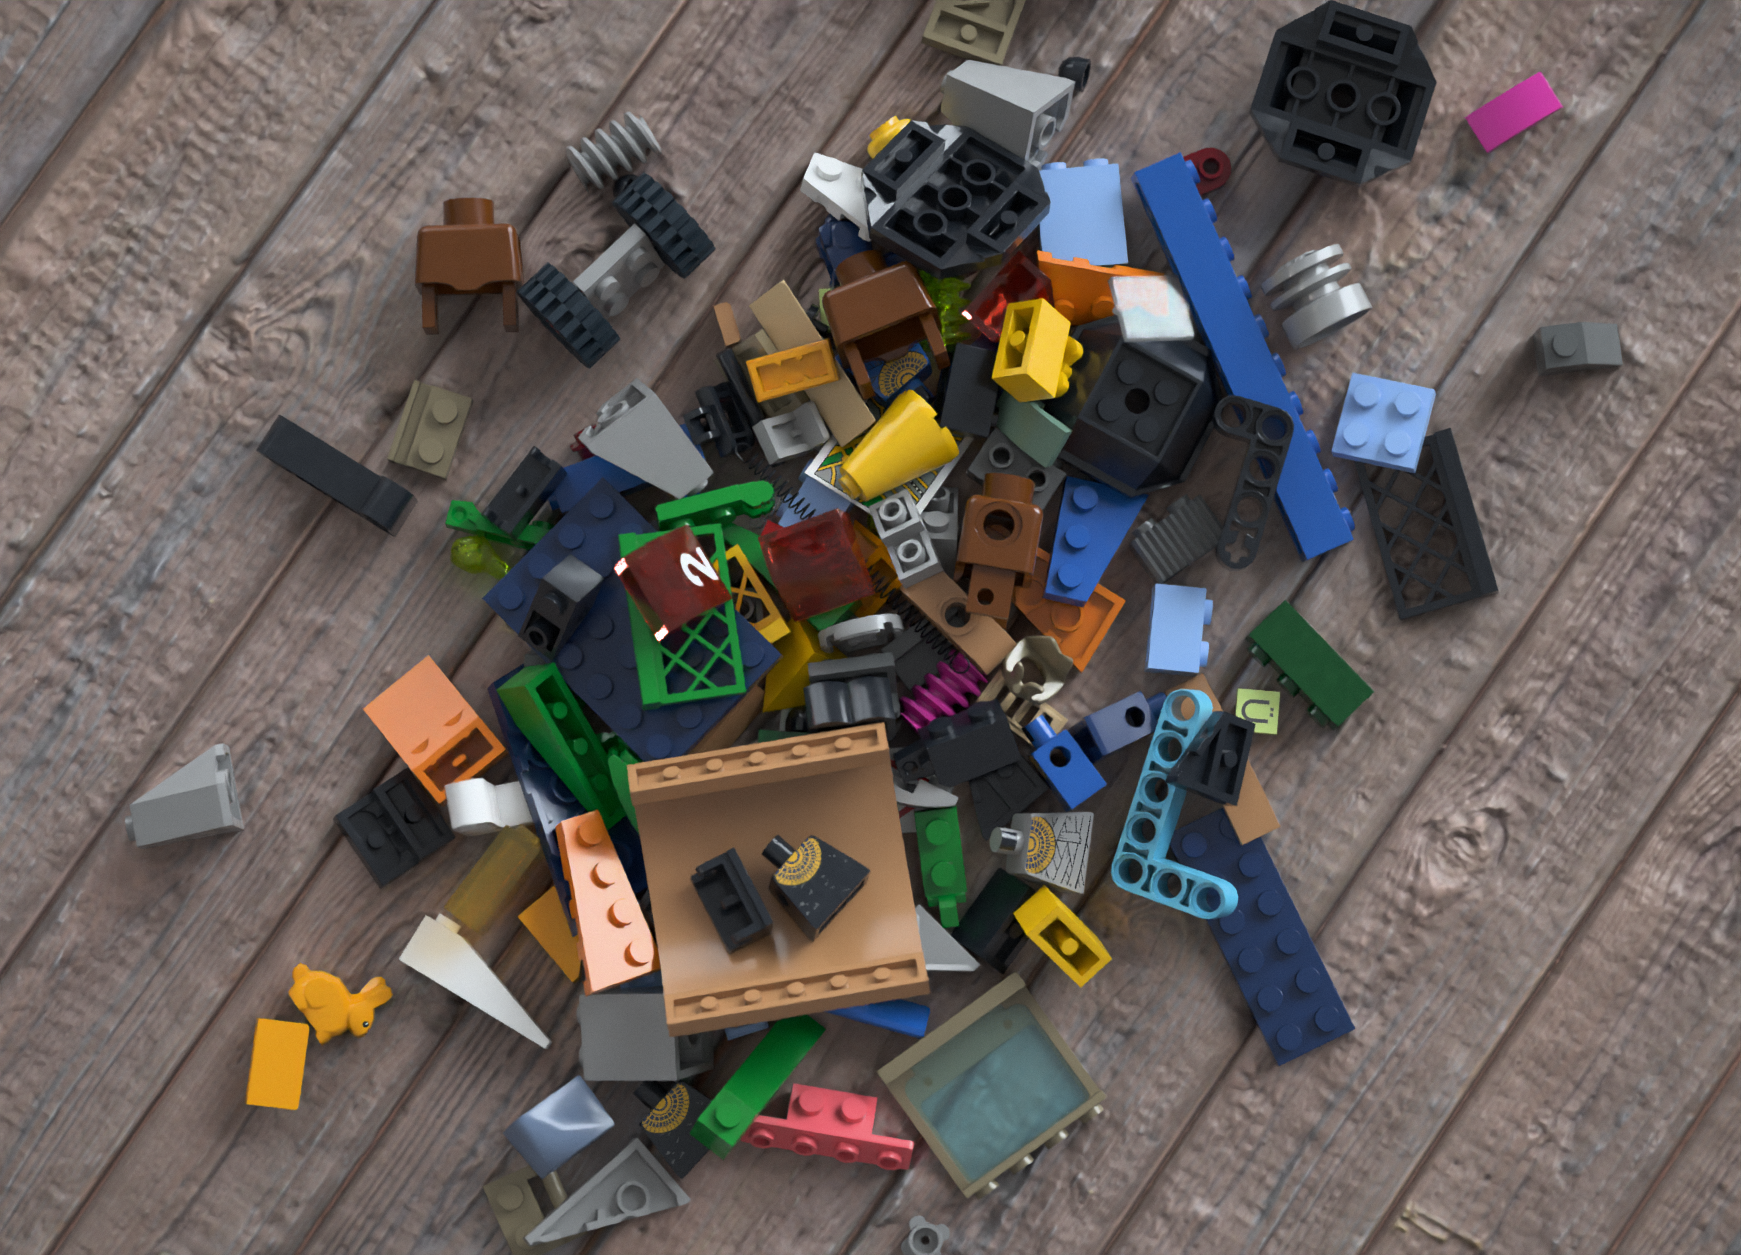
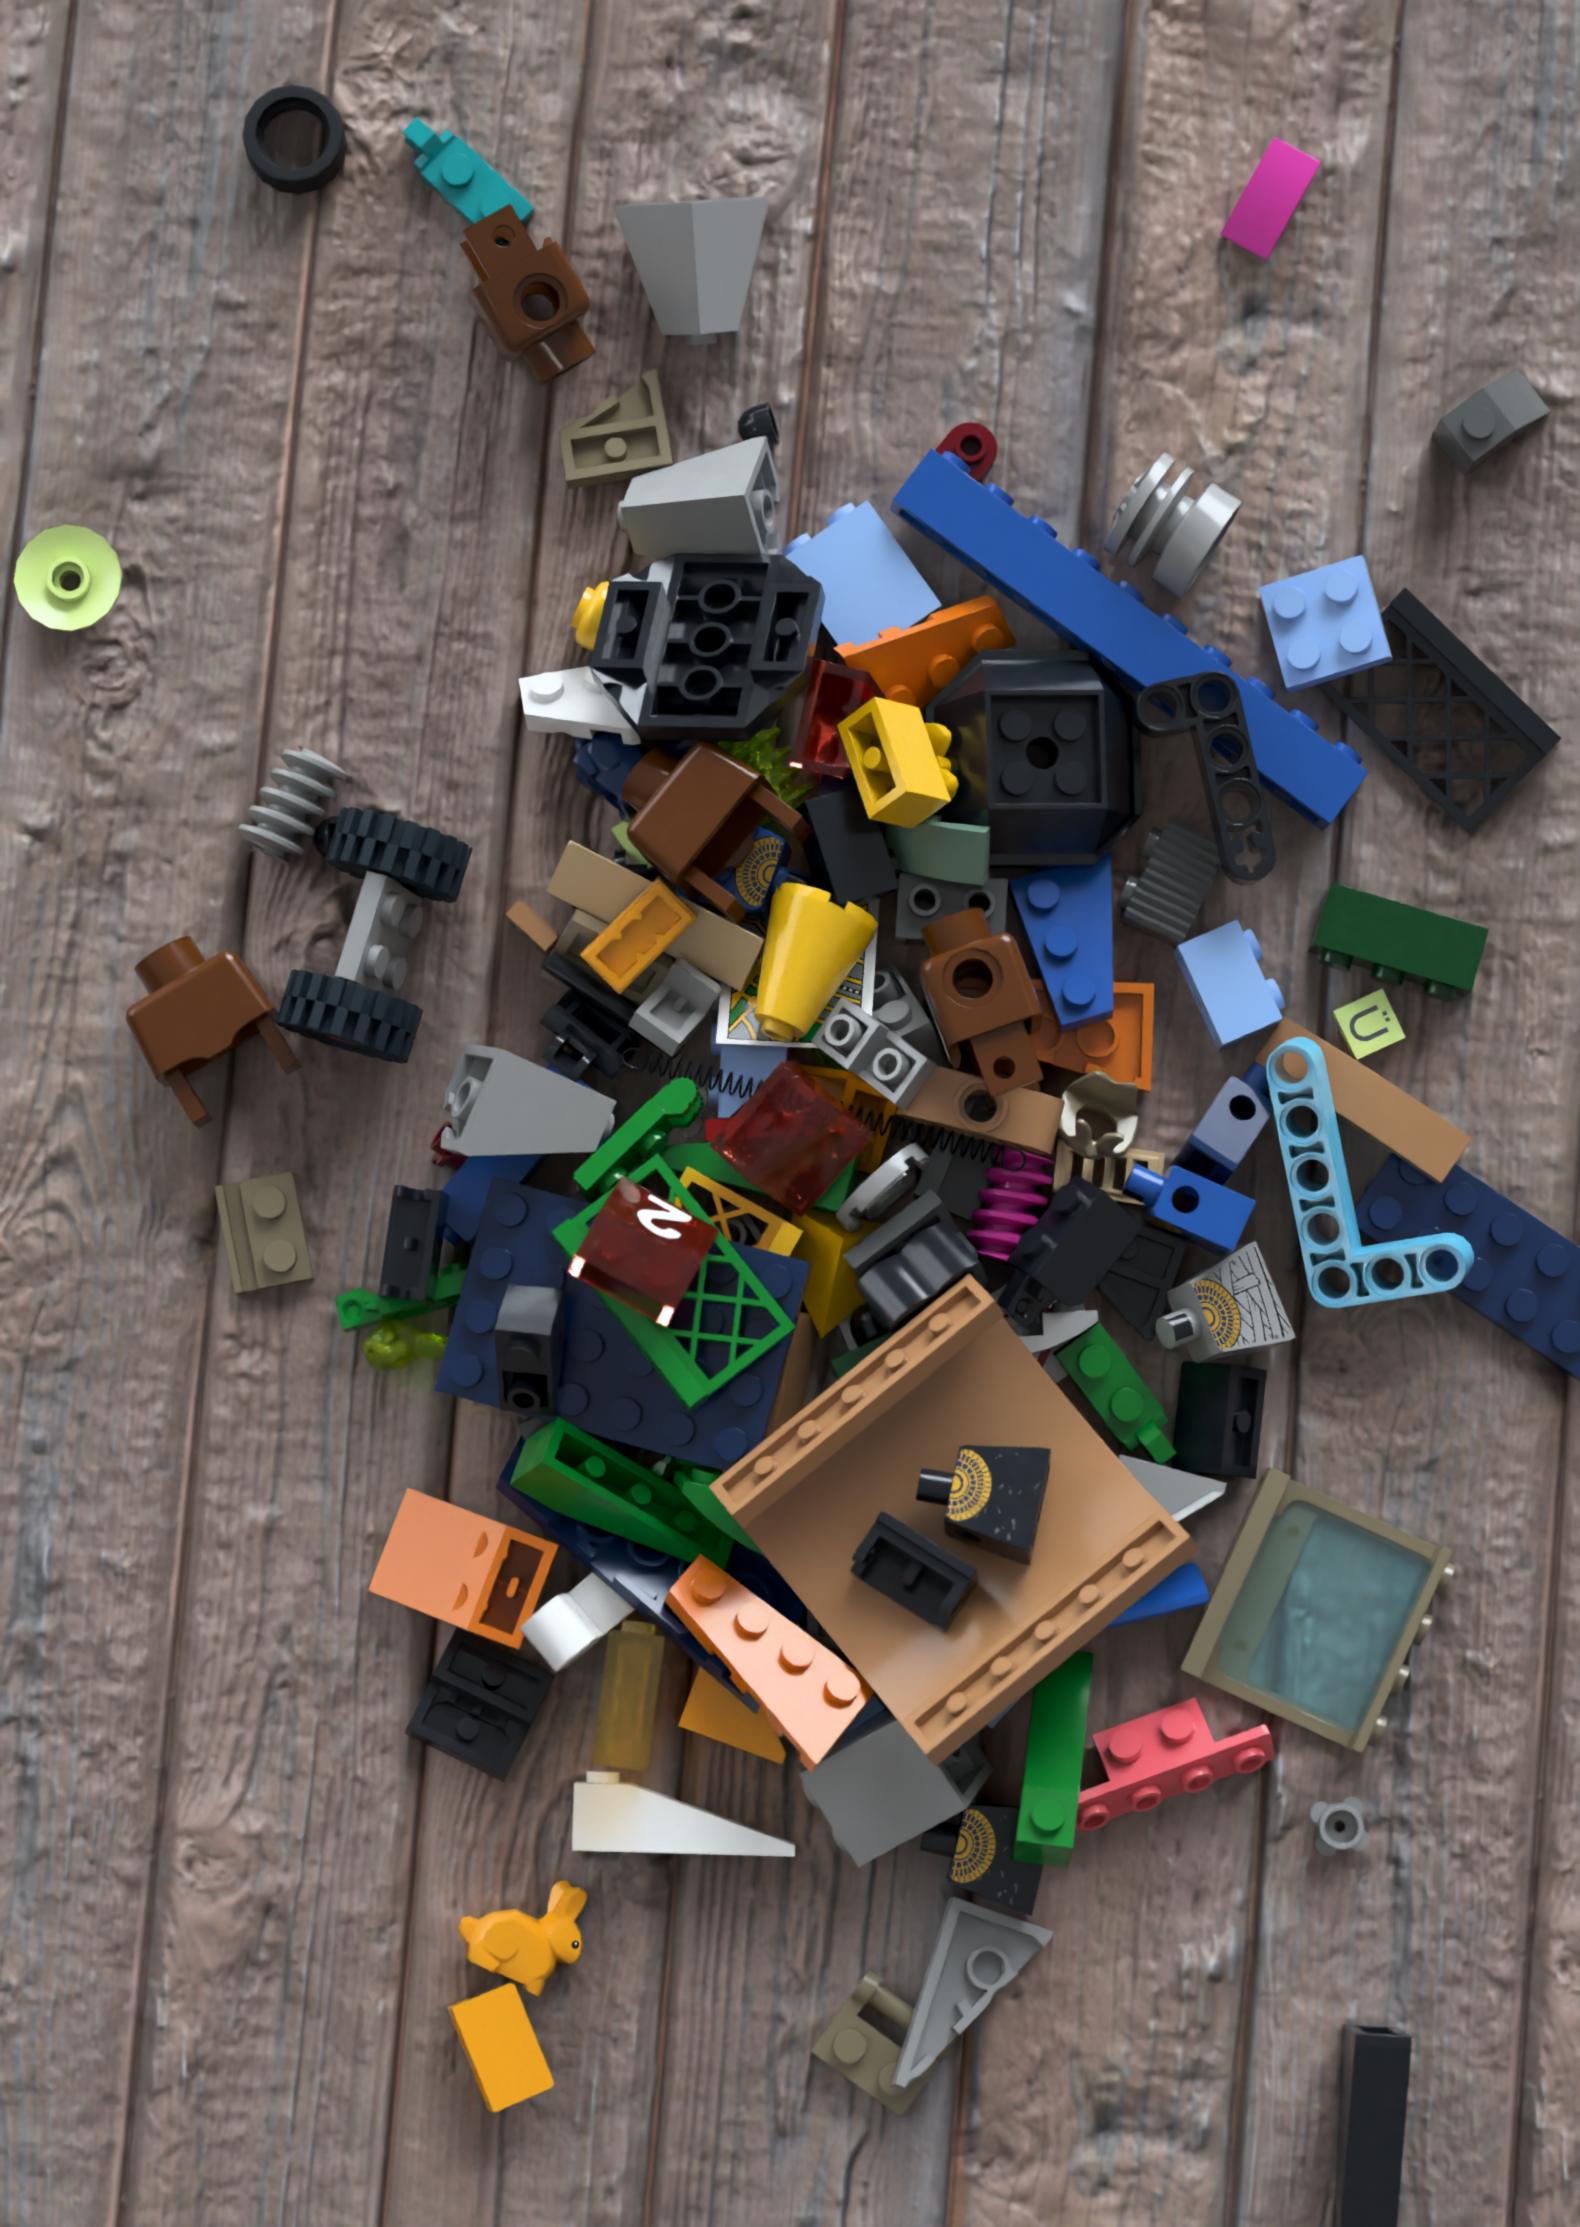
camera: 25 degrees left, 0 degrees up
light grey slope [125,743,244,849] -> none
black beam [256,415,418,537] -> none
sand blue piece [503,1075,616,1180] -> none
yellow brick [1013,885,1112,988] -> none
clear piece [1108,275,1195,342] -> none
black wing [1165,711,1256,806] -> none
black piece [1249,0,1437,187] -> none

